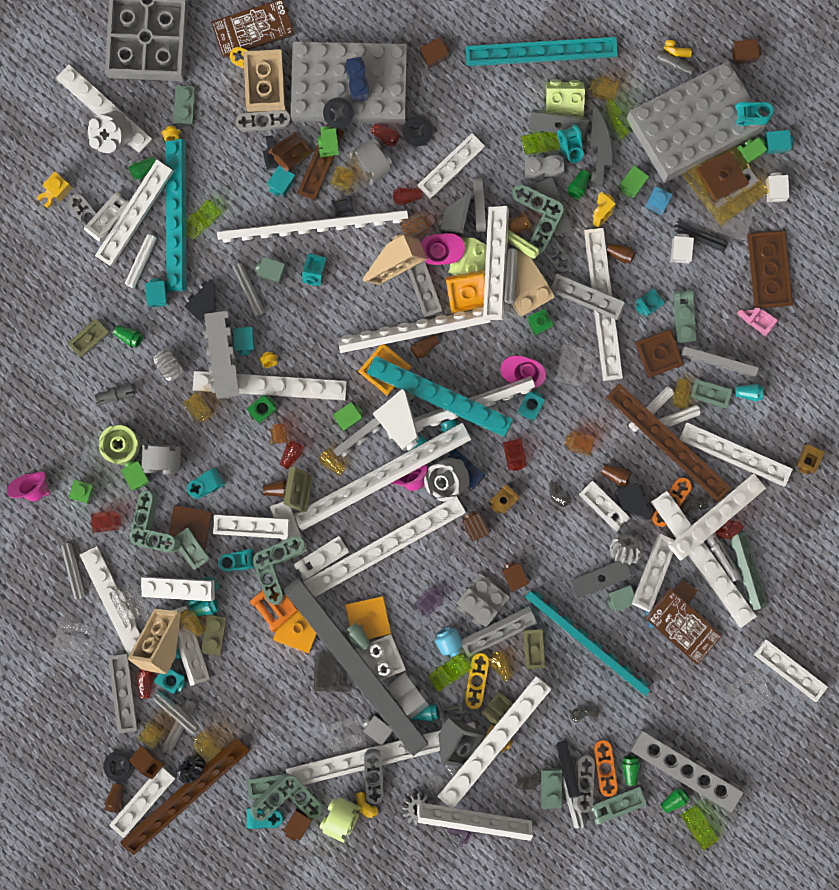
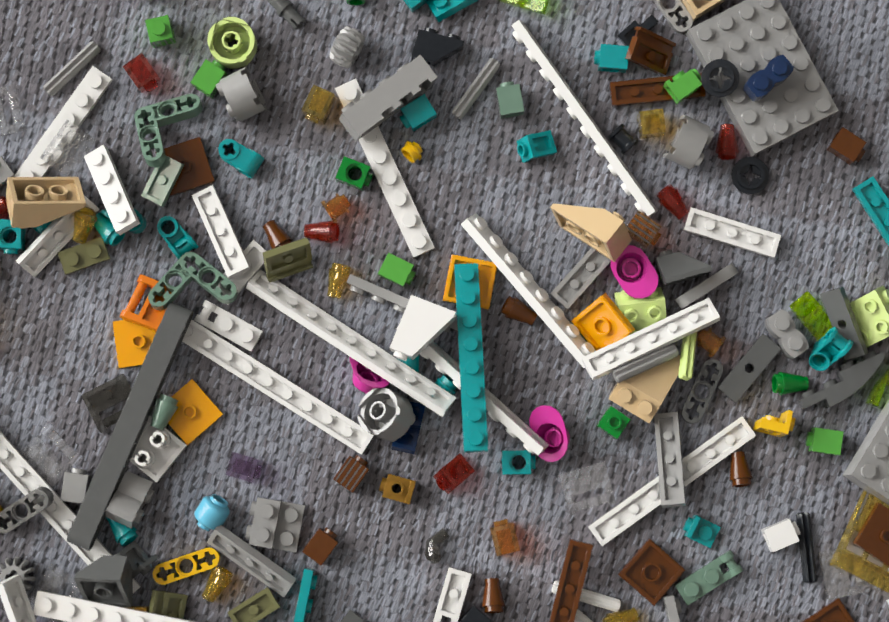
camera: 60 degrees right, 0 degrees up
clear neon green slope [428,653,472,692] -> none
sand green beam [512,185,564,253] -> none
dark azure brick [645,186,673,215] -> none

